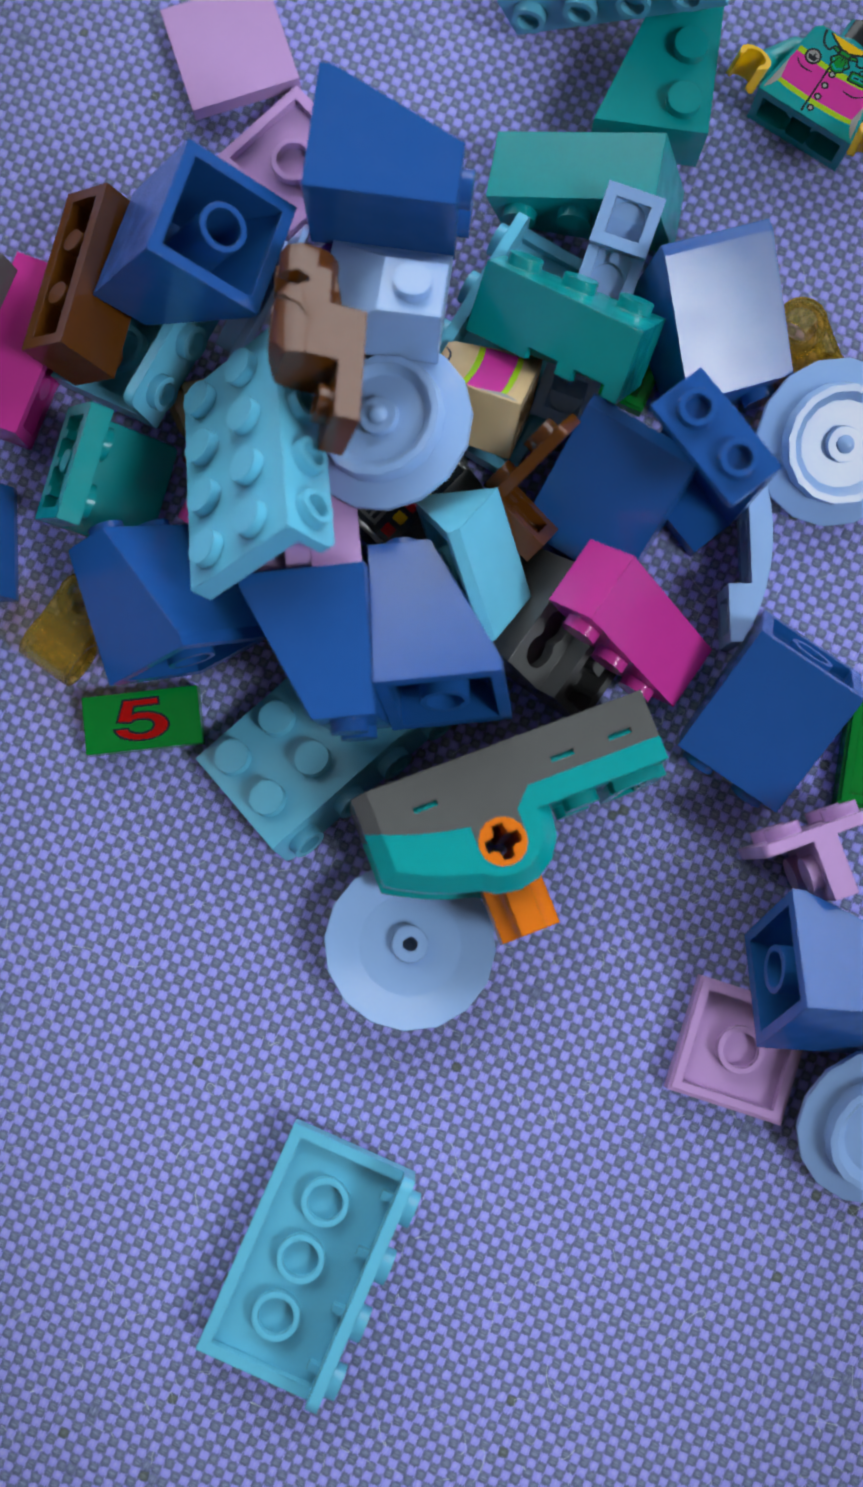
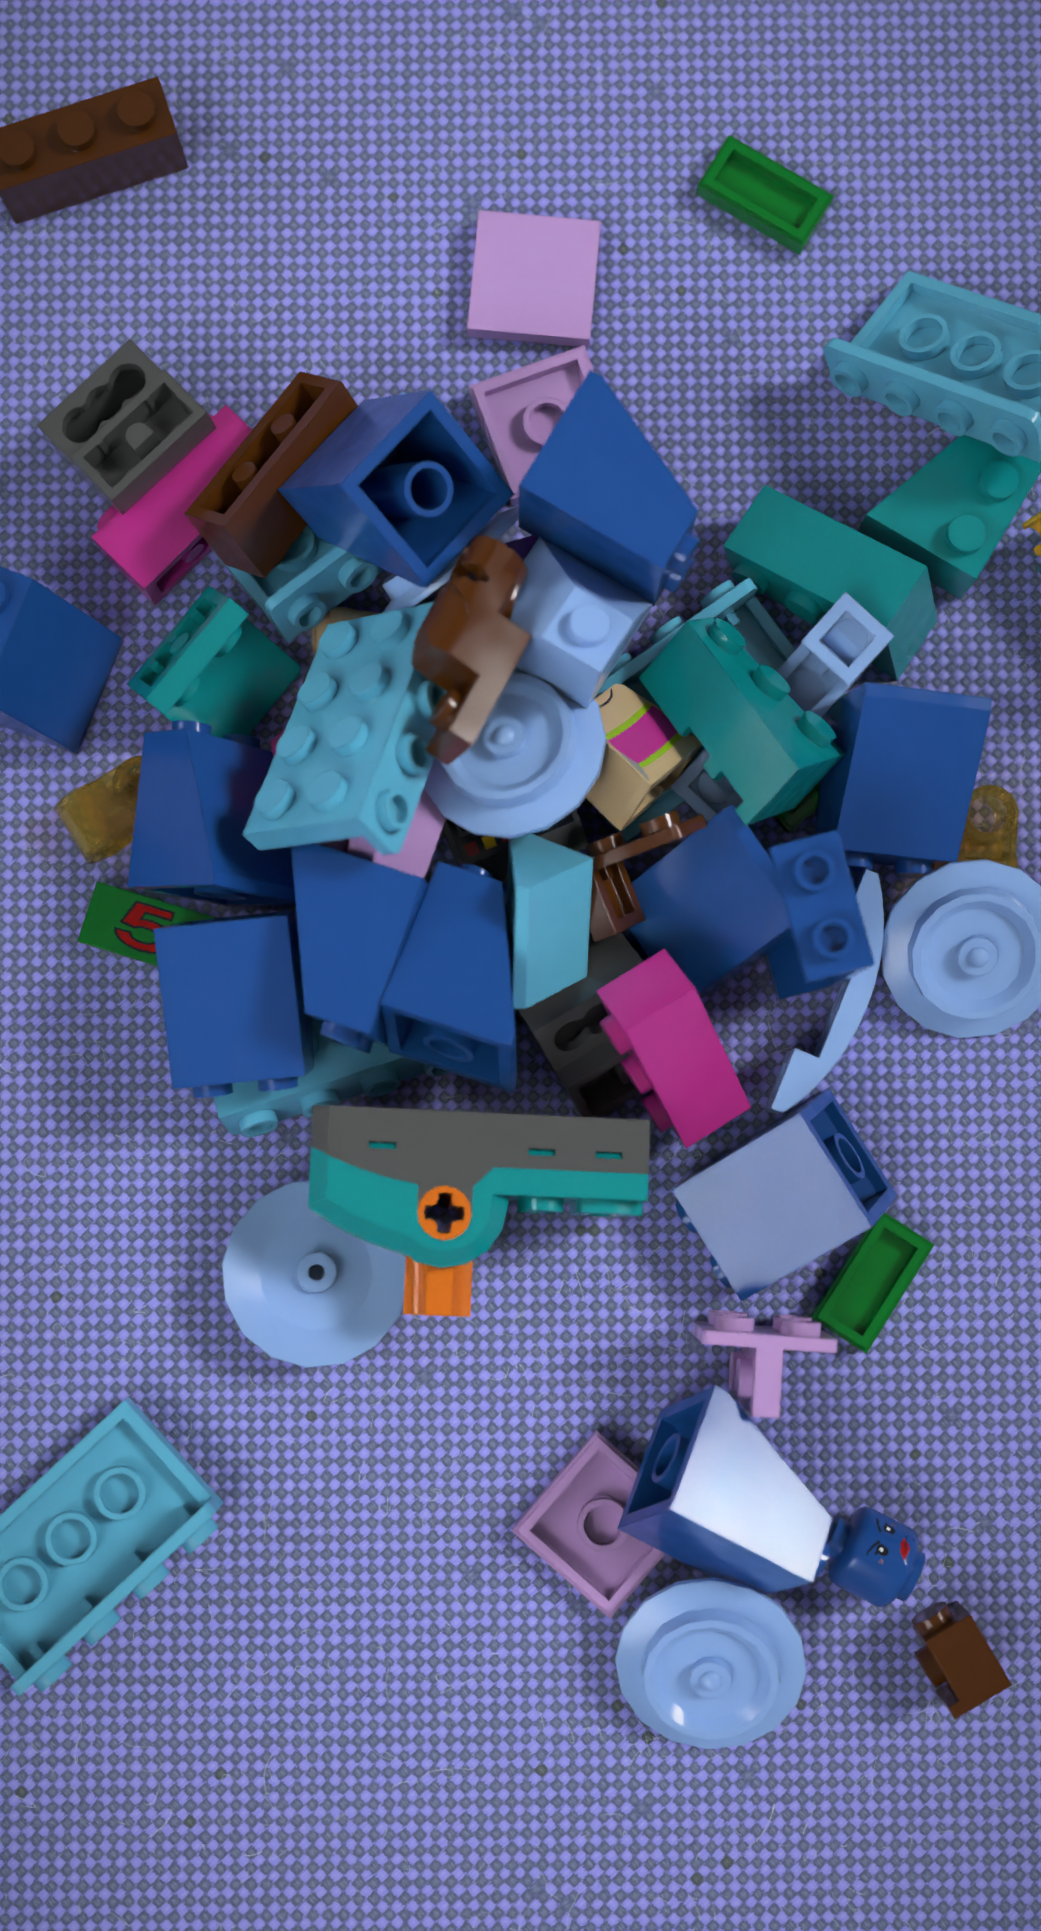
camera: 25 degrees right, 0 degrees up
none -> blue slope [153,910,314,1098]

